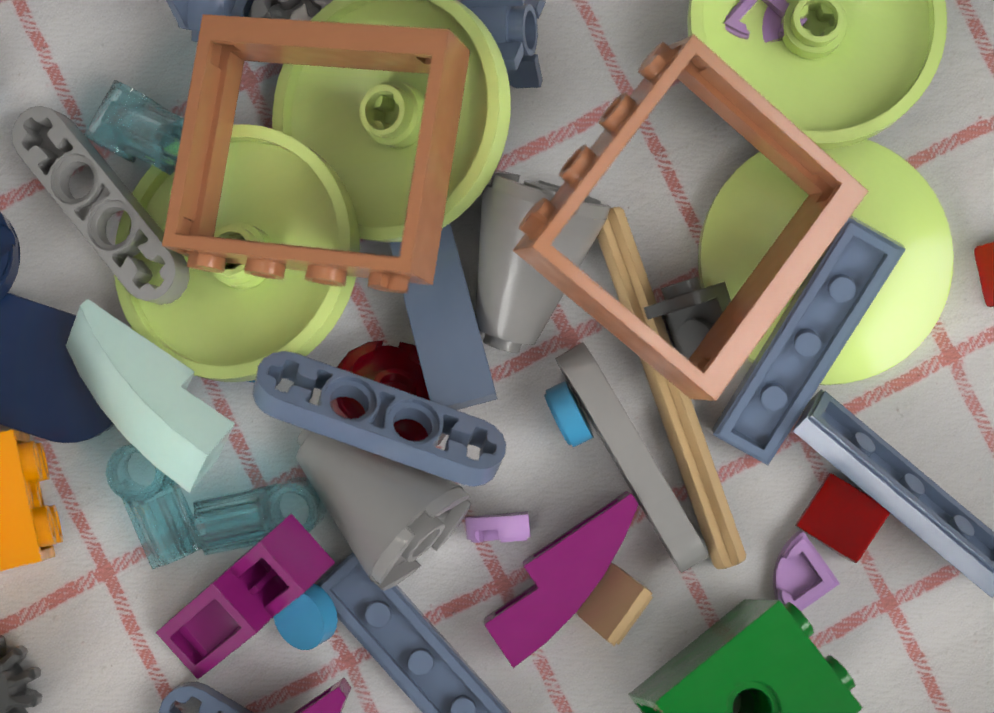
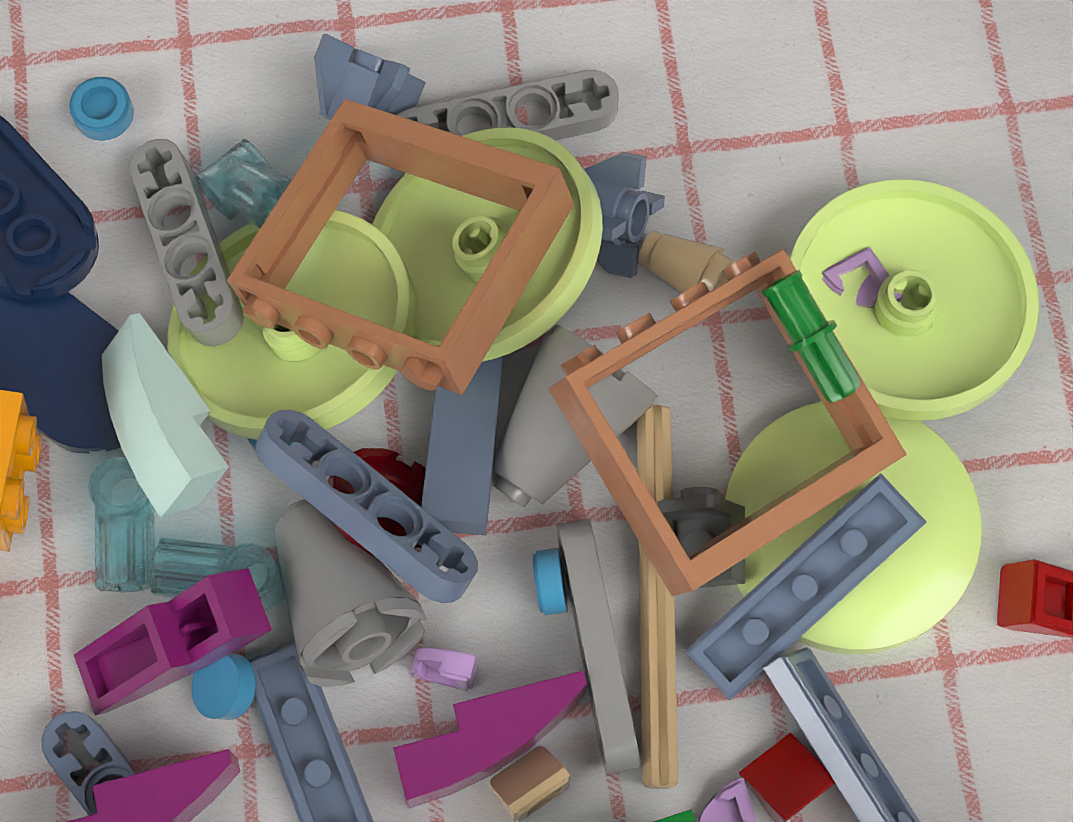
camera: 20 degrees right, 15 degrees down
none -> tan cone [638,231,735,294]
none -> green axle [761,270,860,403]

